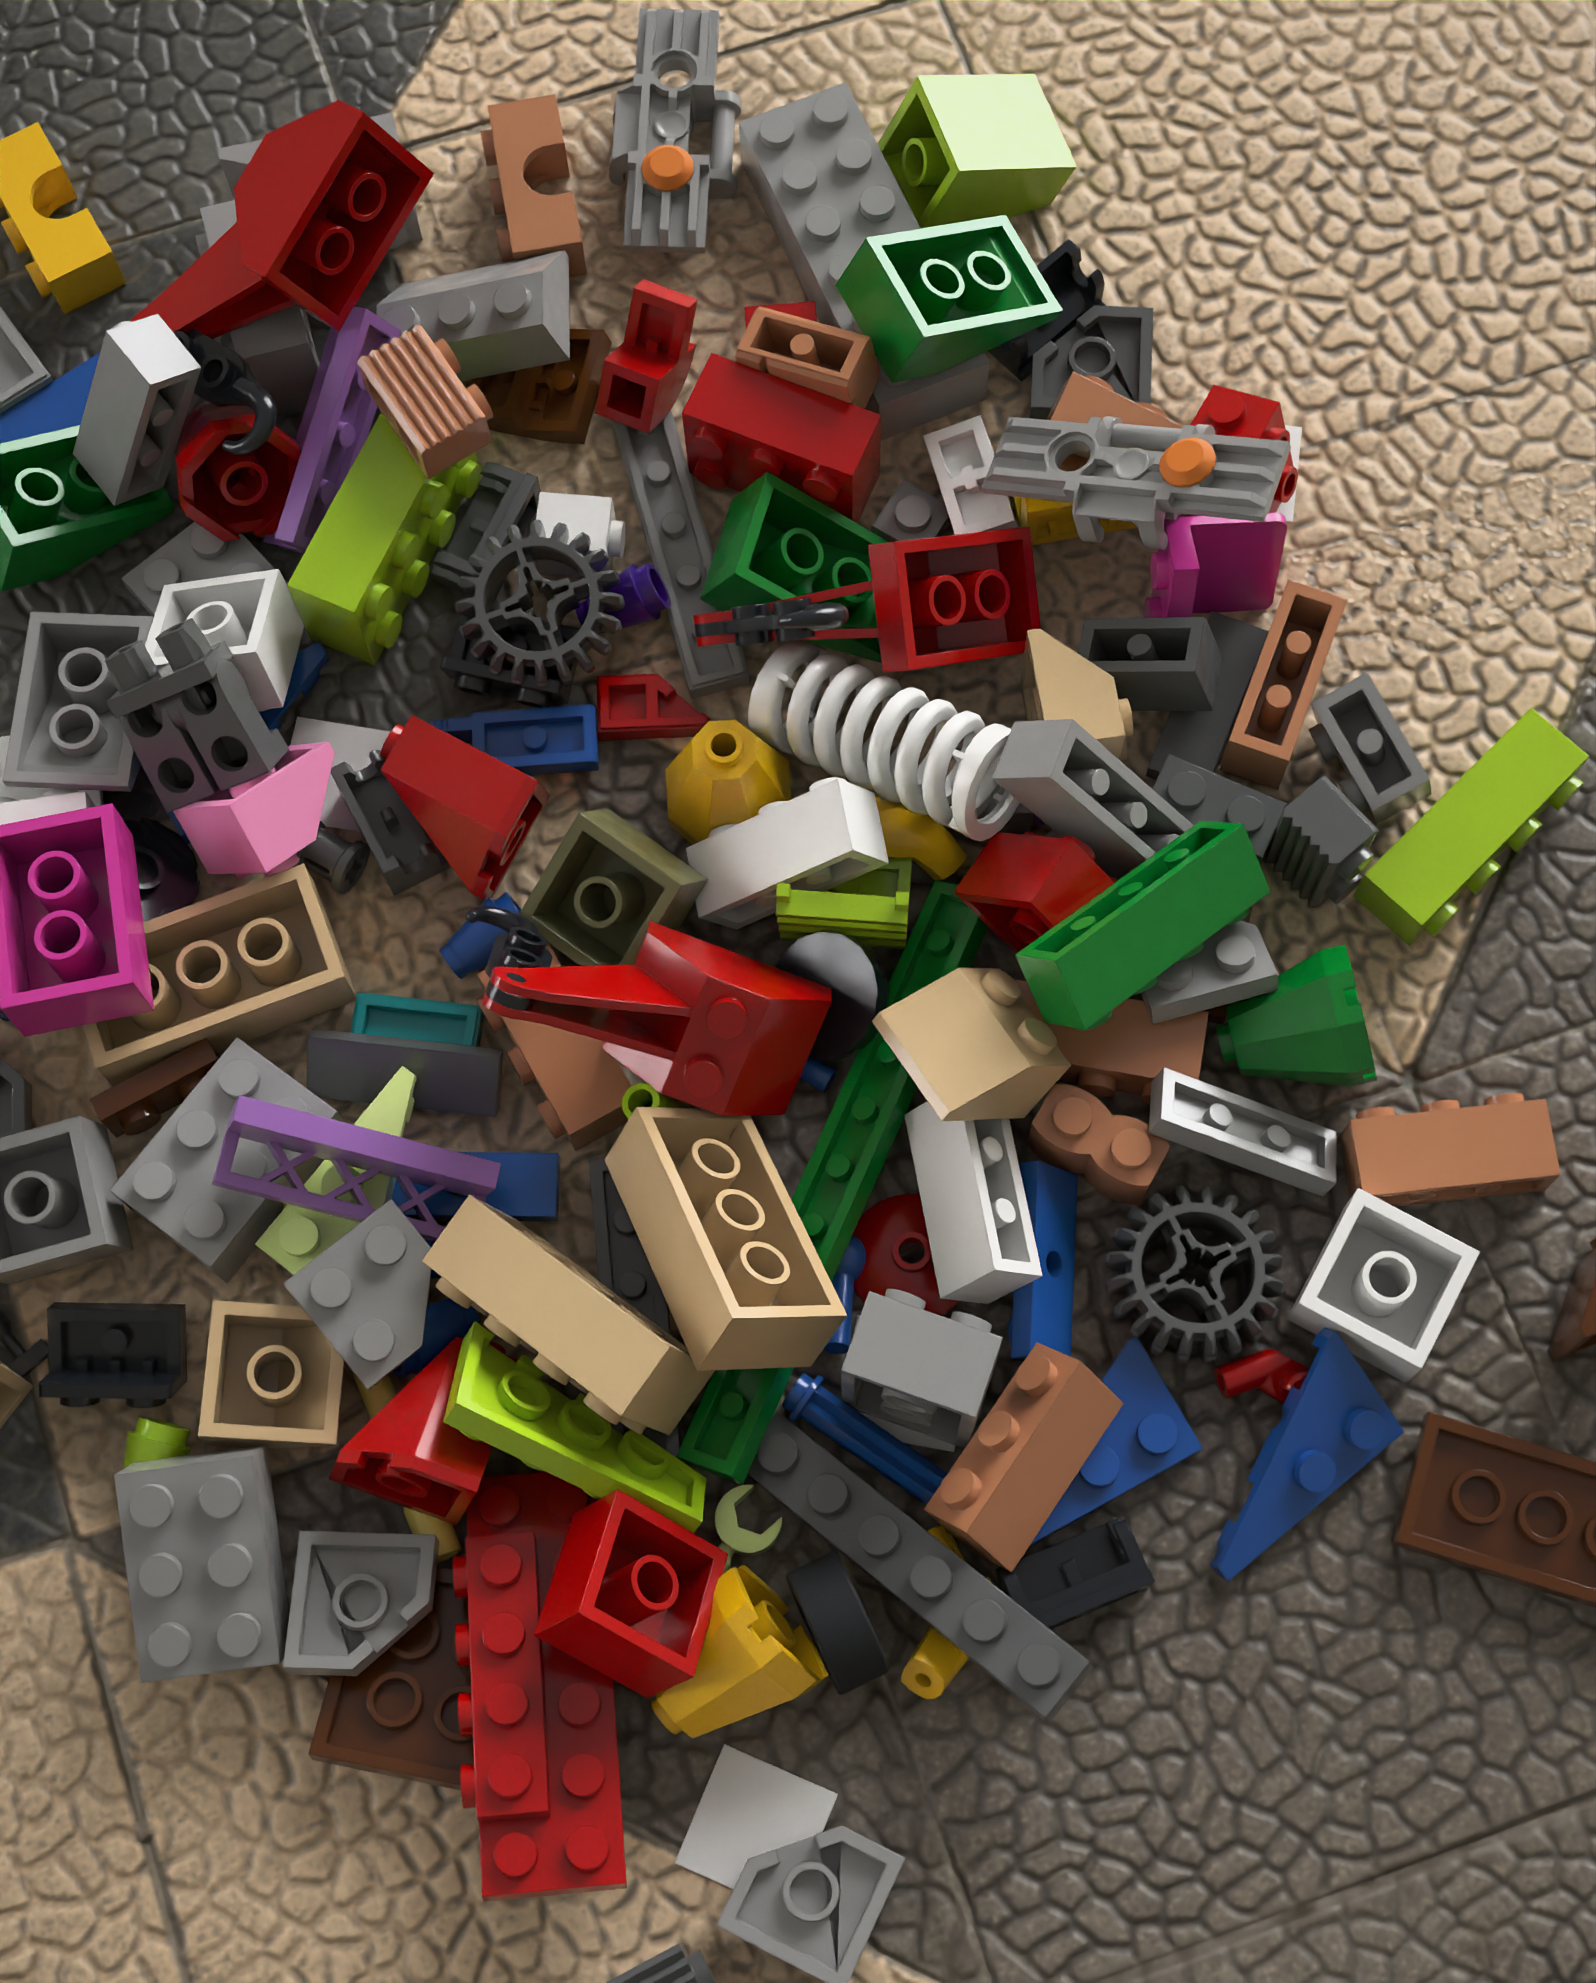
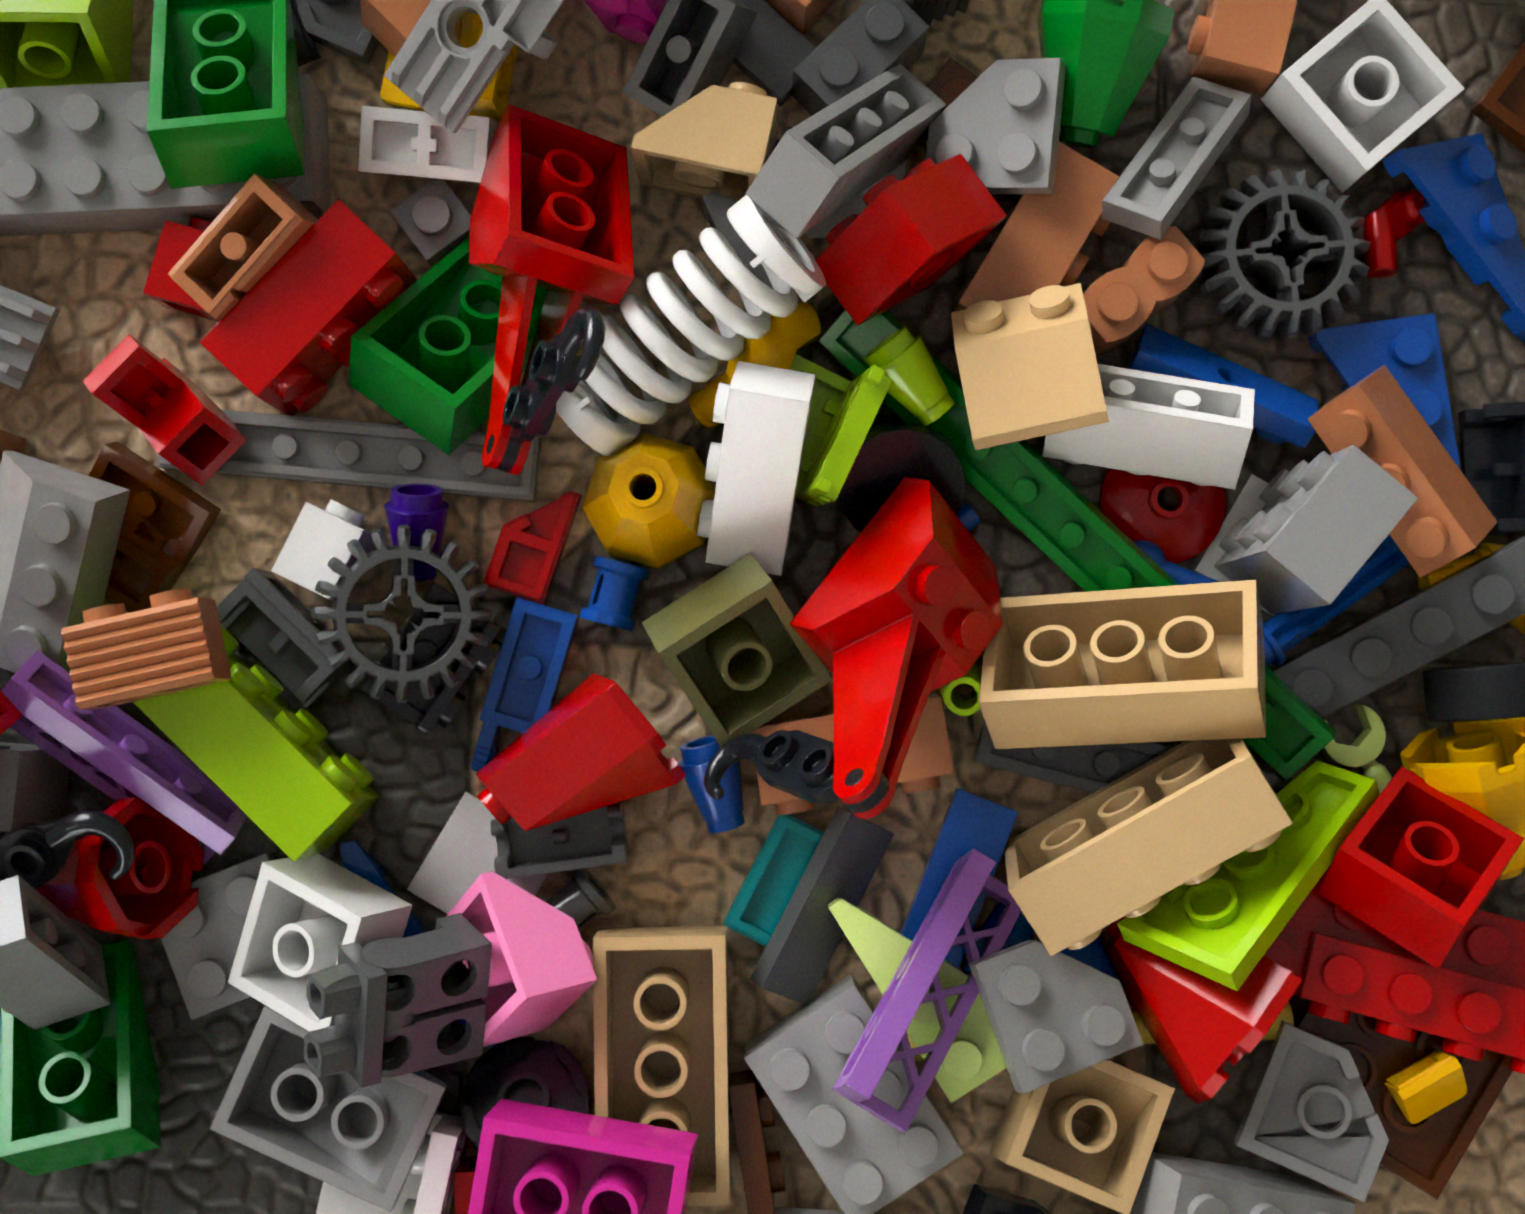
camera: 70 degrees left, 15 degrees up
green brick [1015,821,1271,1031] -> none
none -> blue bush [579,556,650,632]
none -> lime cone [864,326,955,426]
none -> yellow slope [1384,1050,1468,1124]

